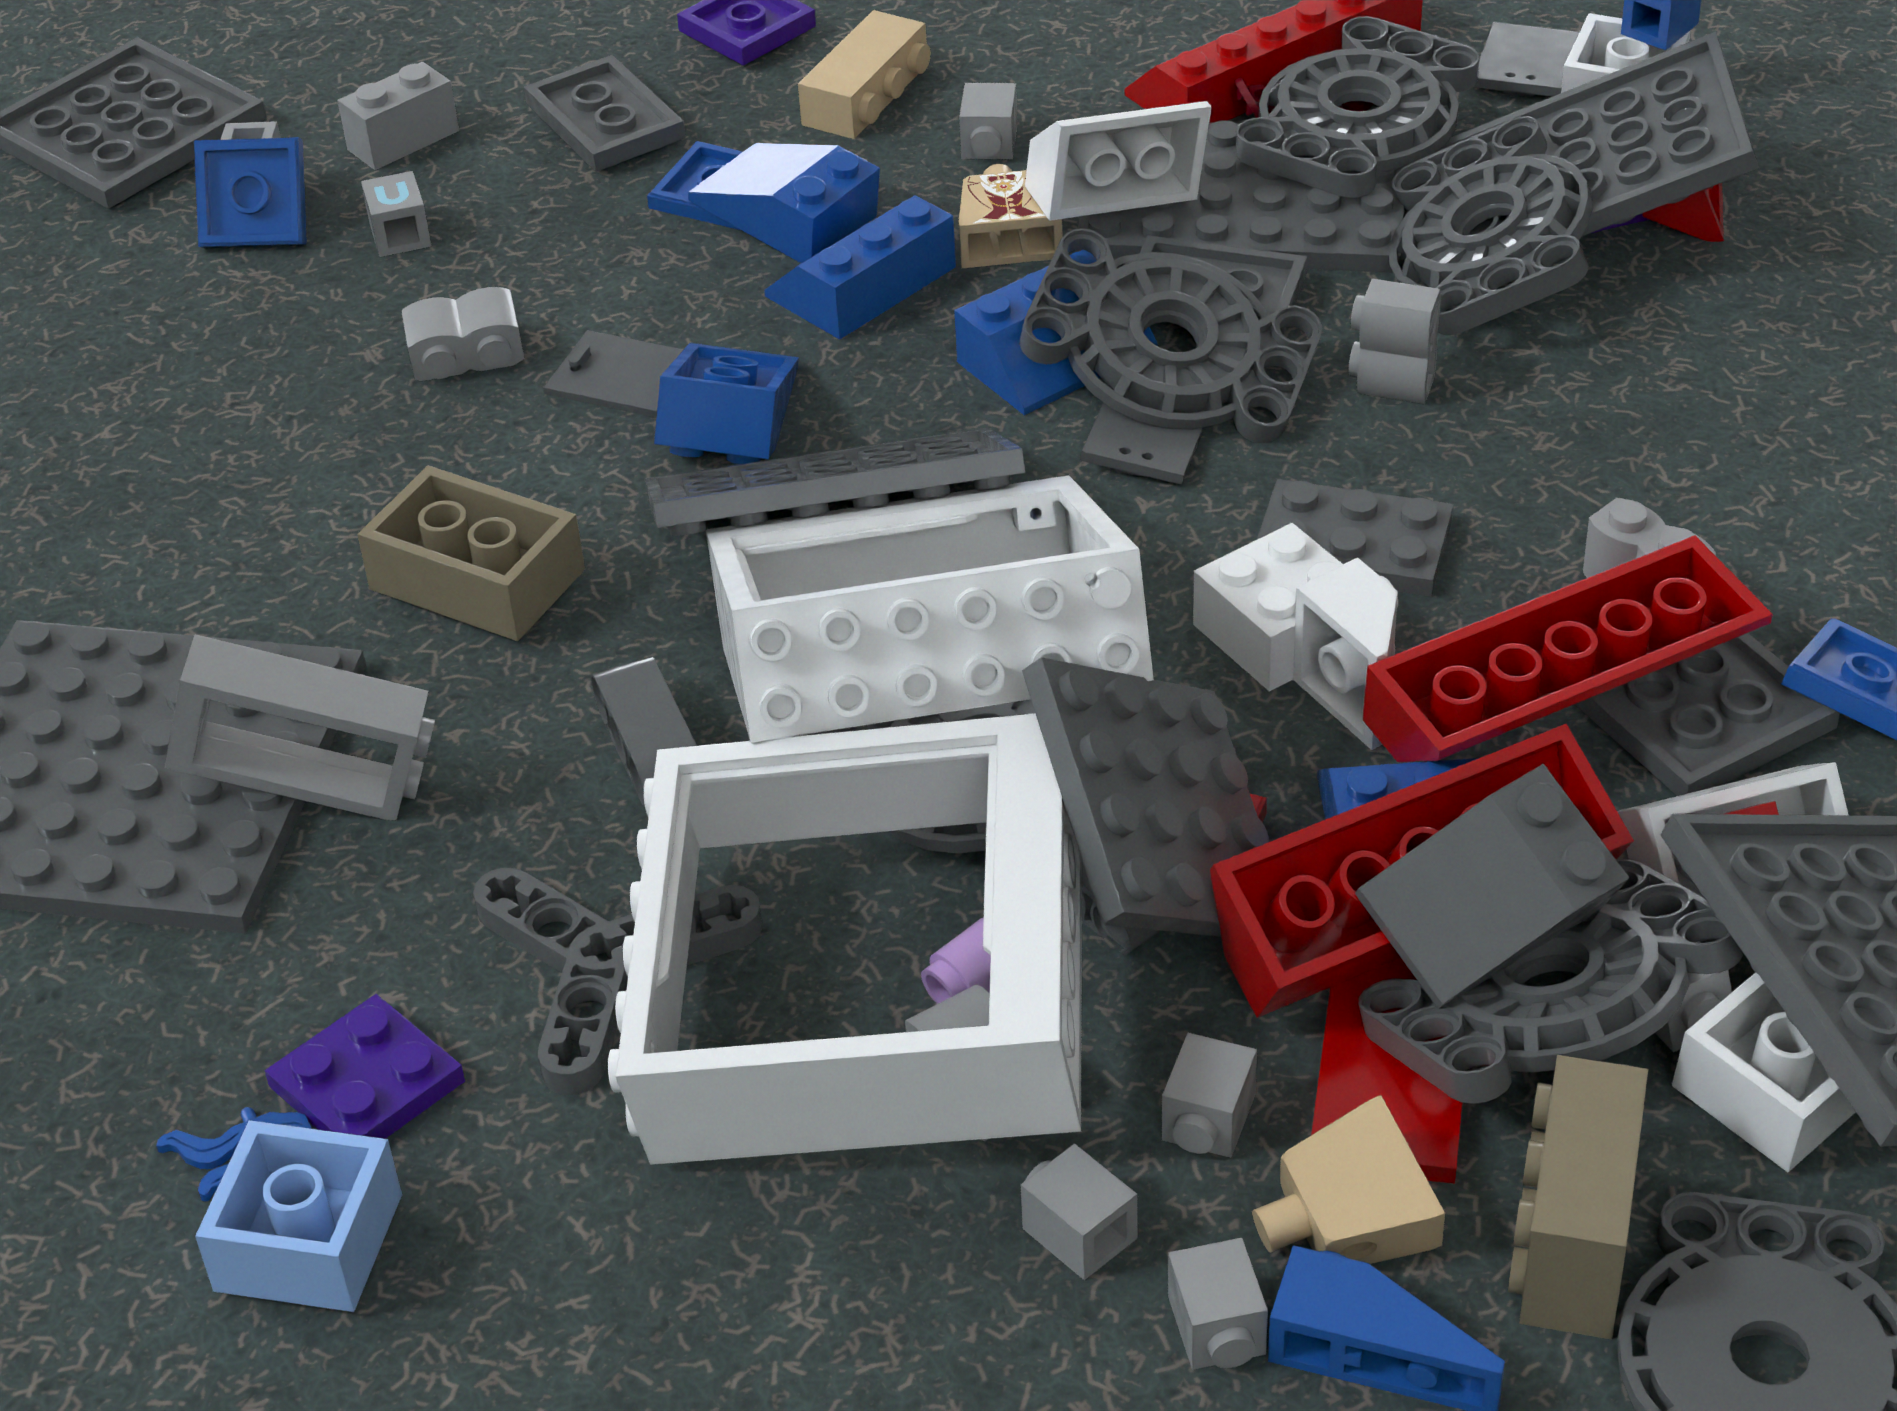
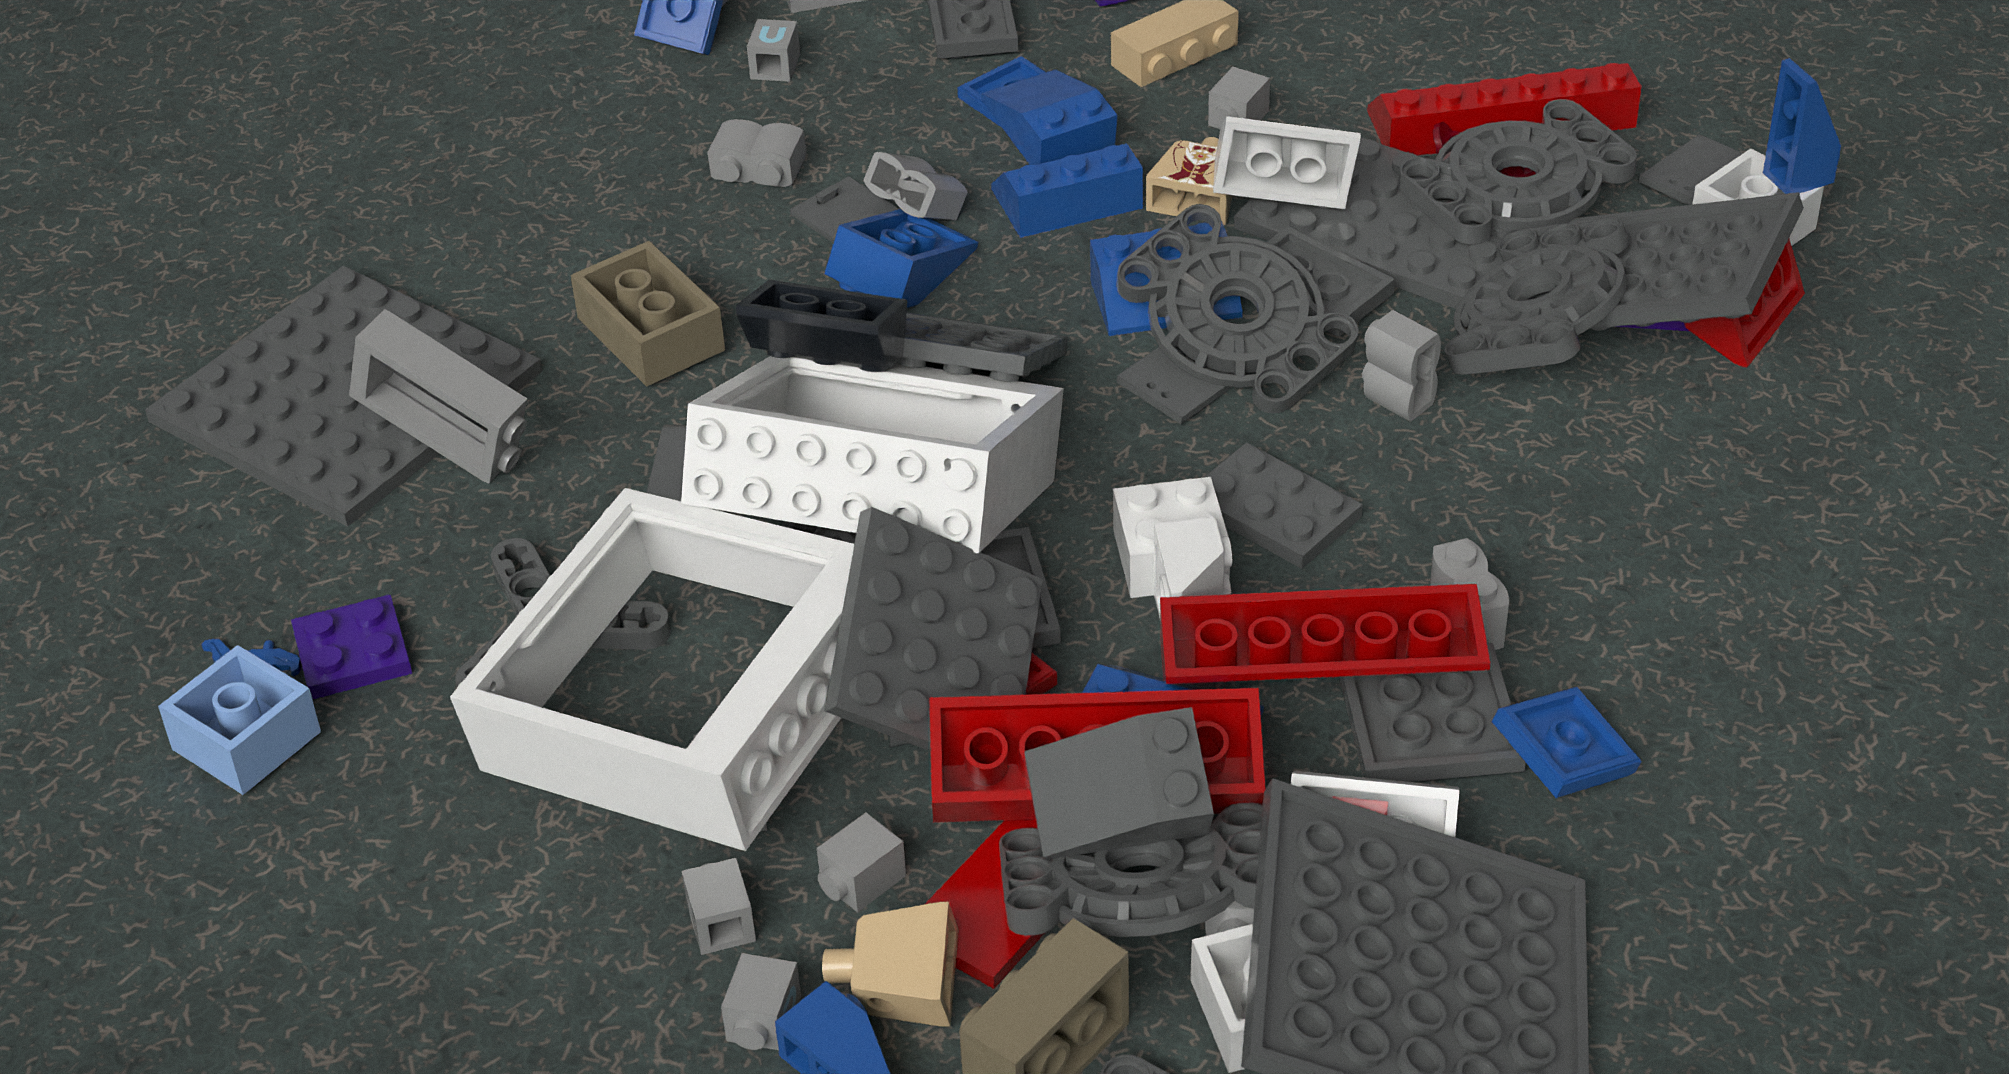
camera: 25 degrees right, 0 degrees up
none -> black slope [736,279,907,372]
none -> light grey brick [863,152,968,221]

